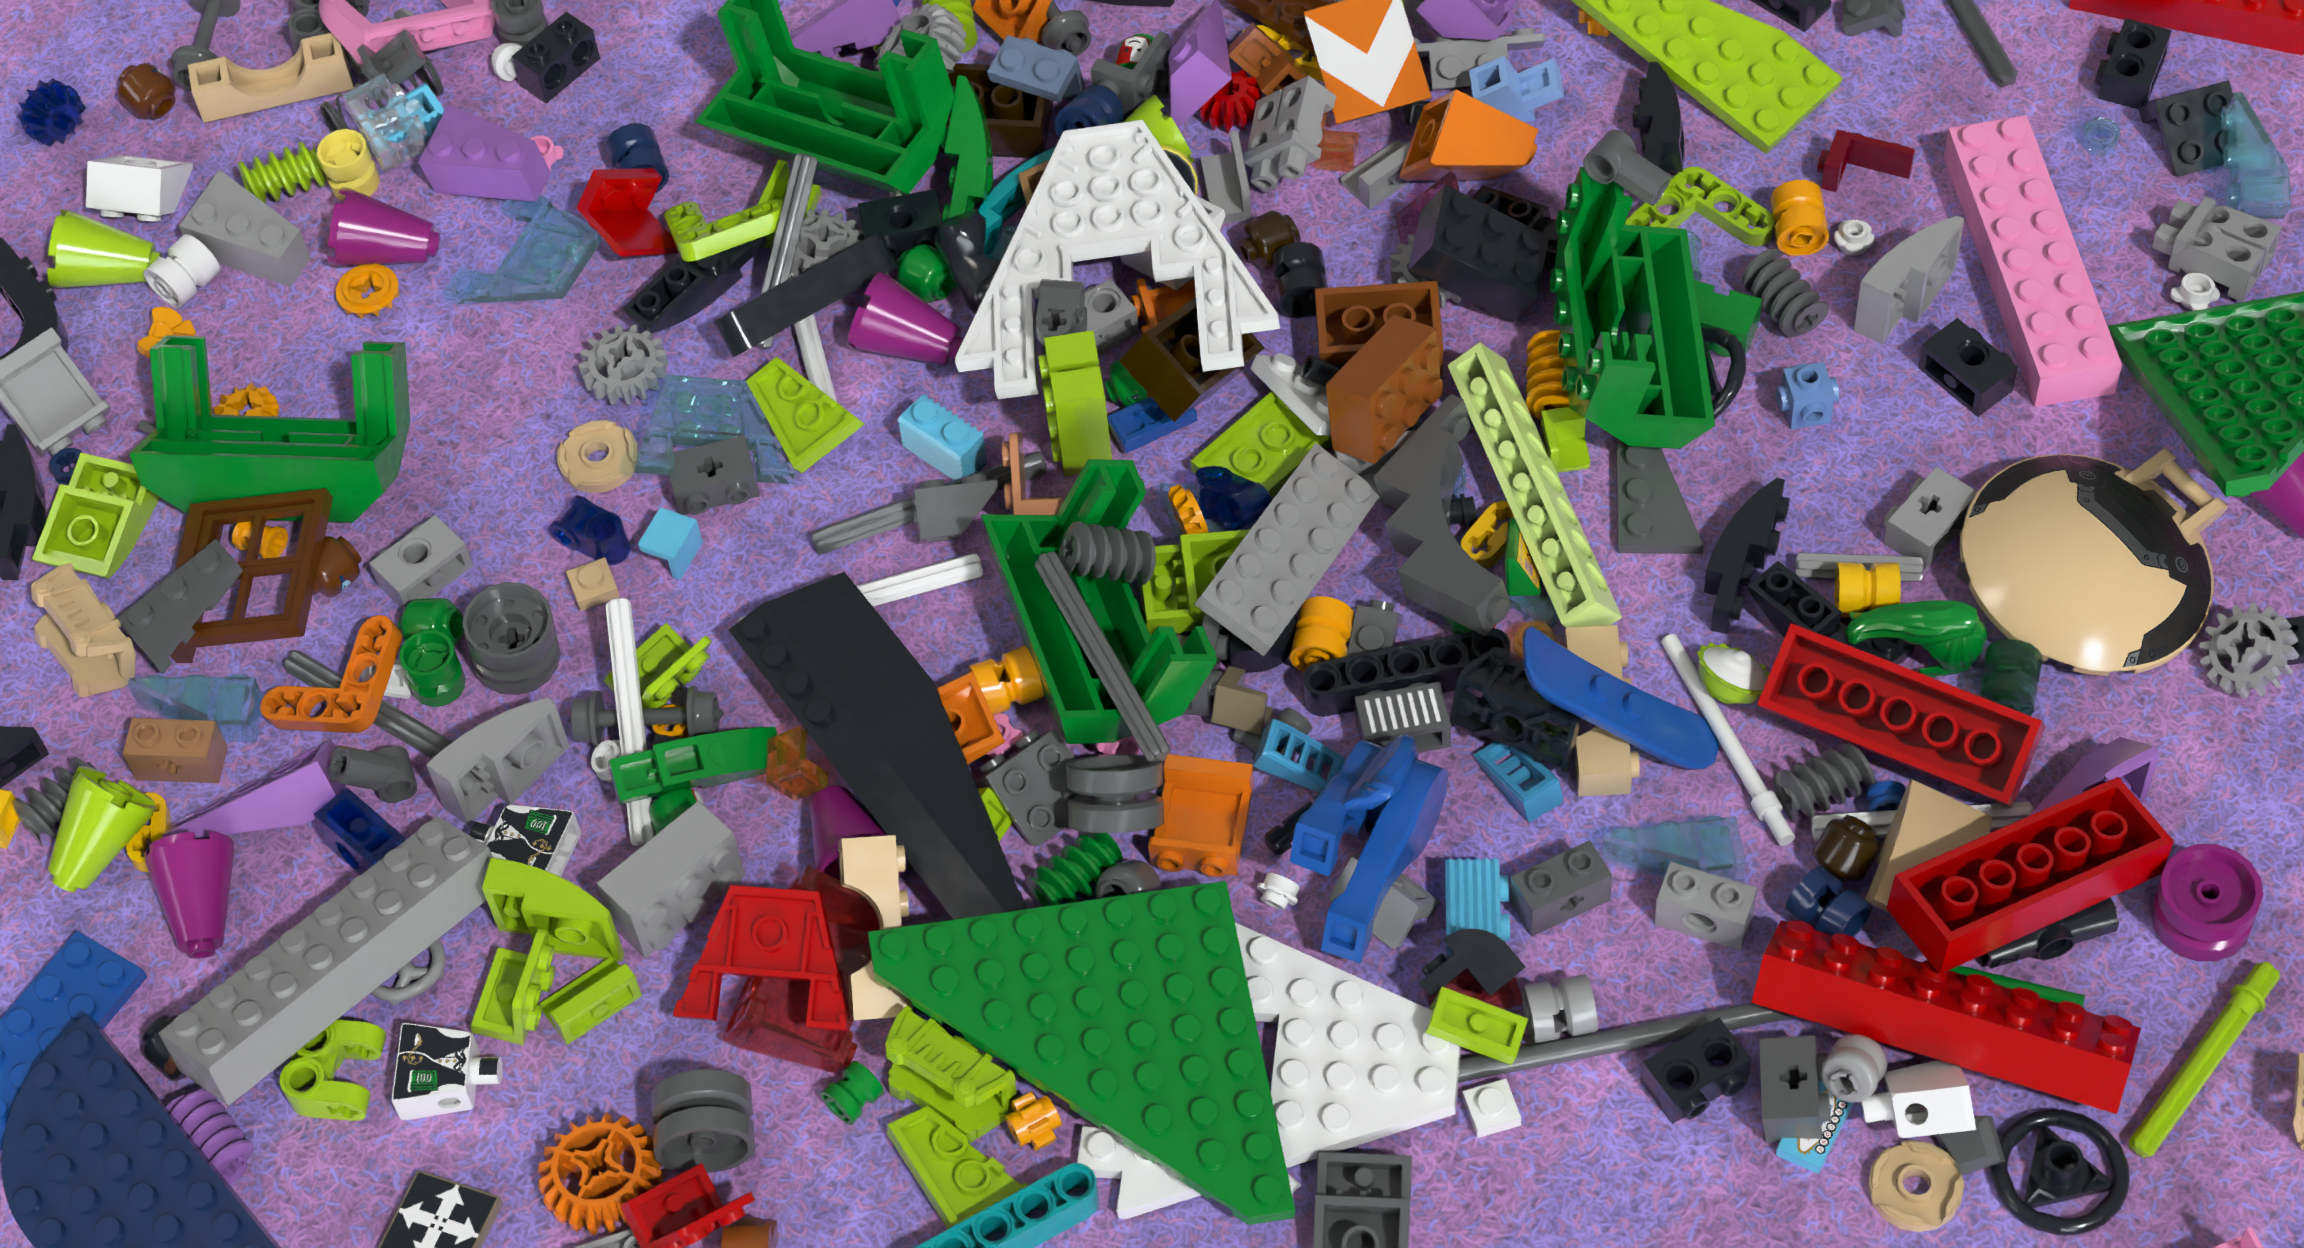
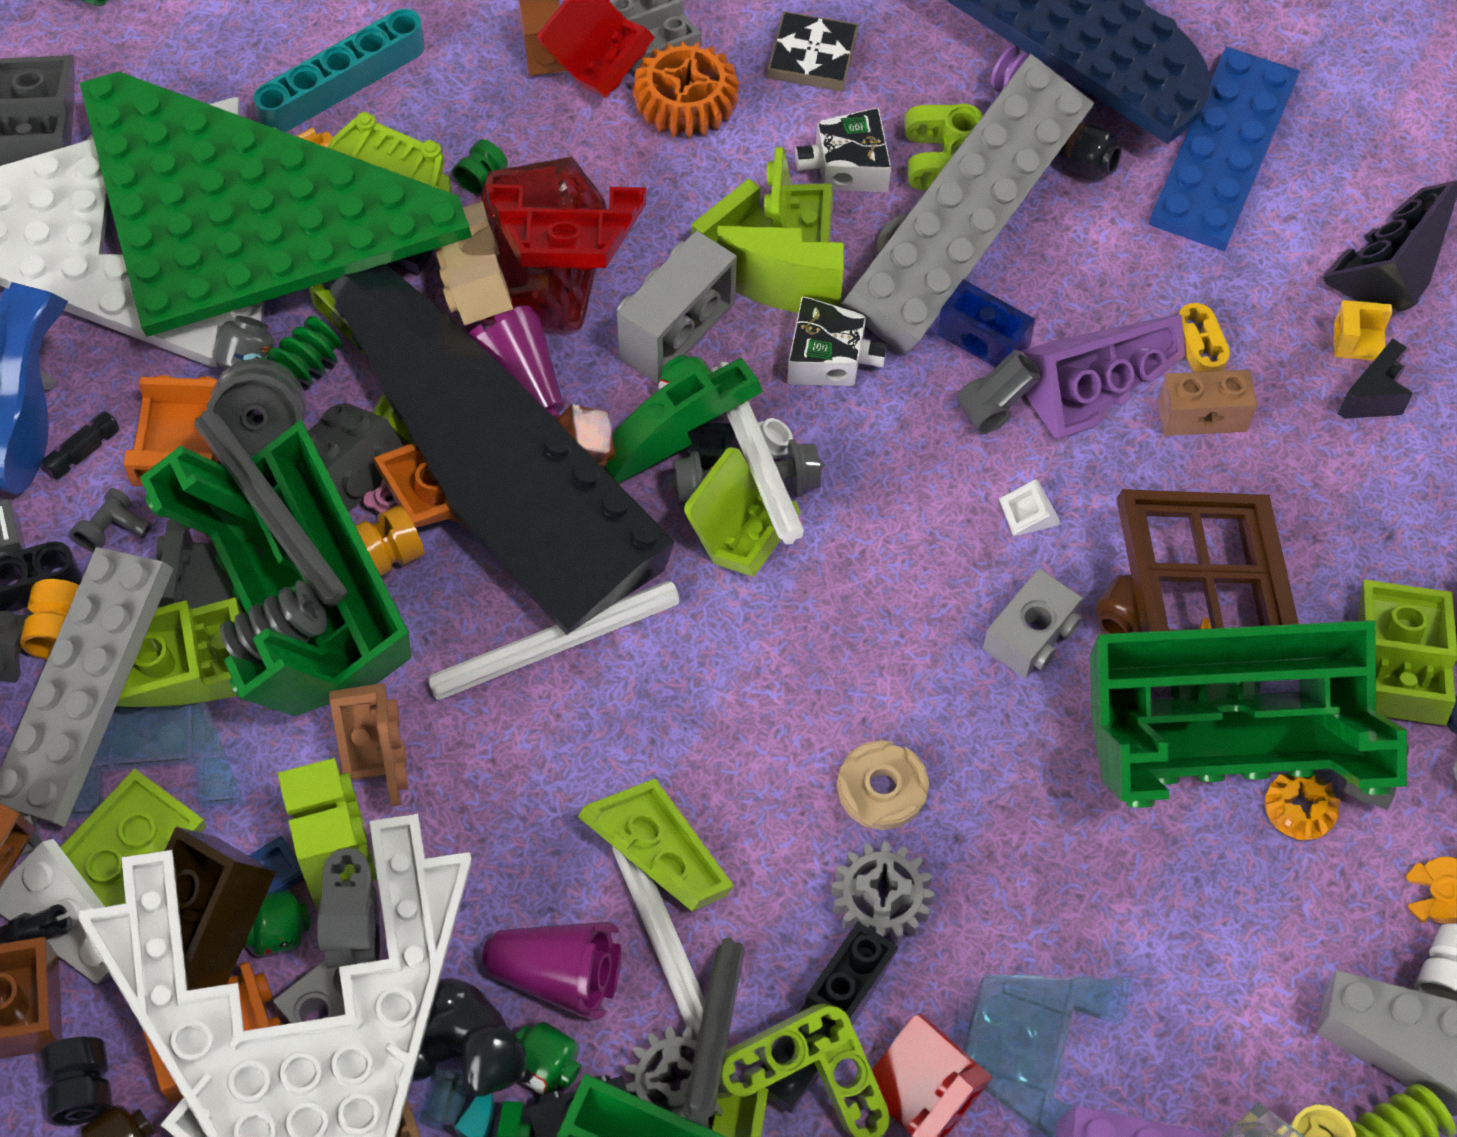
camera: 165 degrees right, 5 degrees up
dark grey piece [12,757,96,847] -> none
tan piece [31,563,136,698] -> none
lime cone [48,766,156,892] -> none
dark grey wing [116,539,243,674] -> none
clear light blue slope [128,674,264,742] -> none
magenta cone [144,831,235,959] -> none
orange beam [260,615,402,733] -> none
dark grey axle [284,650,452,759] -> none
magenta cone [328,187,440,266] -> none
light orange gear [336,264,400,319] -> none
green head [398,598,464,647] -> none
green wheel [399,630,466,707] -> none
light grey slope [426,698,570,826] -> none
dark grey wheel [462,582,561,695] -> none
clear blue piece [548,495,631,565] -> none
tan plate [566,557,620,611] -> none
clear light blue wing [634,374,796,484] -> none
medium azure panel [638,507,703,580] -> none
dark grey wheel [651,1069,755,1173] -> none
dark grey brick [664,435,760,515] -> none
black beam [714,231,899,358] -> none
dark grey axle [811,451,1047,554] -> none
lime wing [887,1106,1028,1229] -> none
medium azure brick [898,395,988,480] -> none
dark grey slope [911,475,998,544] -> none
light orange gear [1168,483,1209,535] -> none
clear blue piece [1195,466,1272,531] -> none
dark tan panel [1211,666,1273,735] -> none
dark azure slope [1253,718,1346,793] -> none
white plate [1257,873,1300,910] -> none

